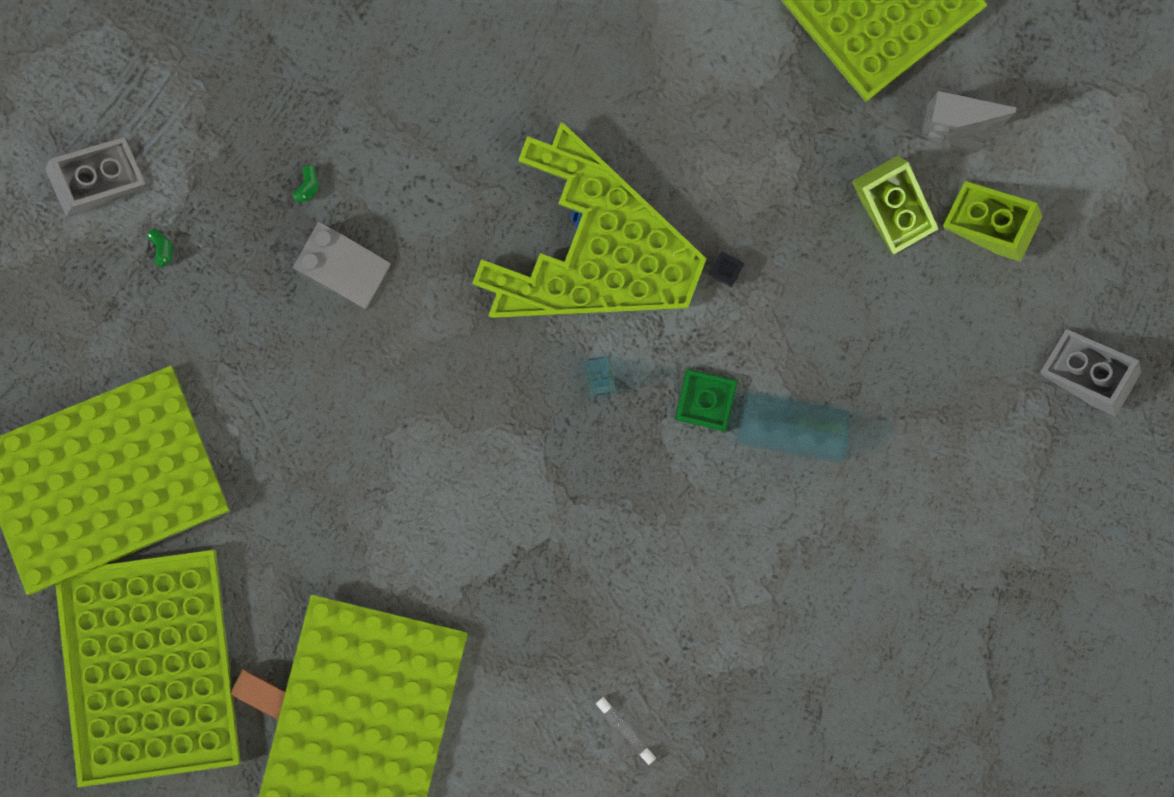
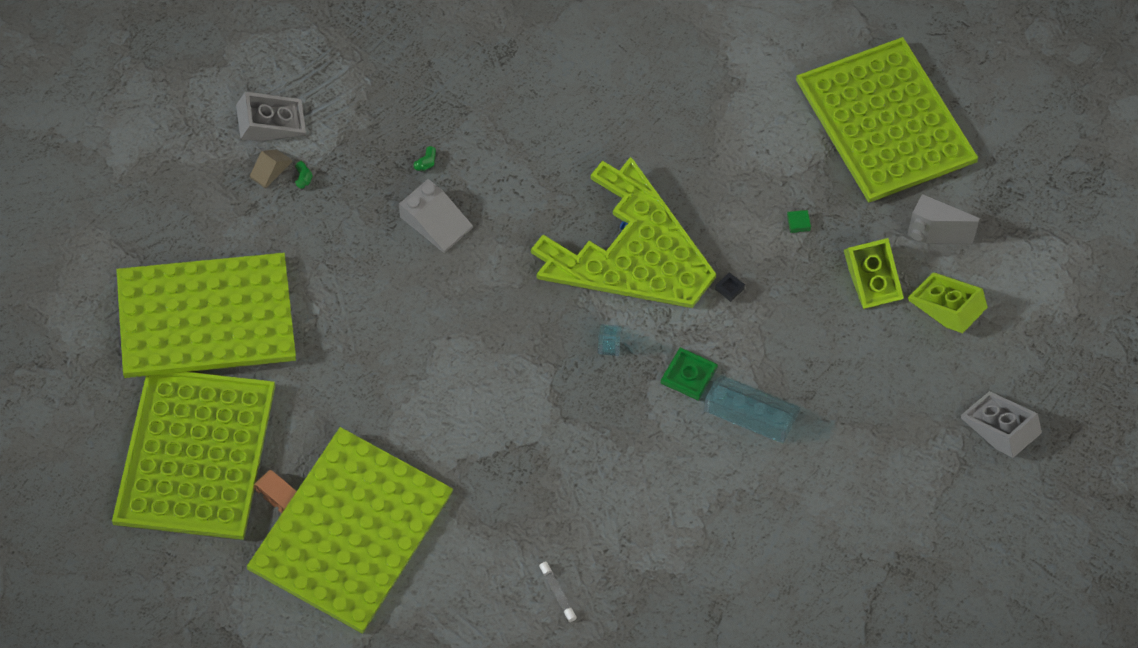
camera: 15 degrees right, 25 degrees down
none -> dark tan slope [250,149,292,189]
none -> green tile [787,210,811,233]

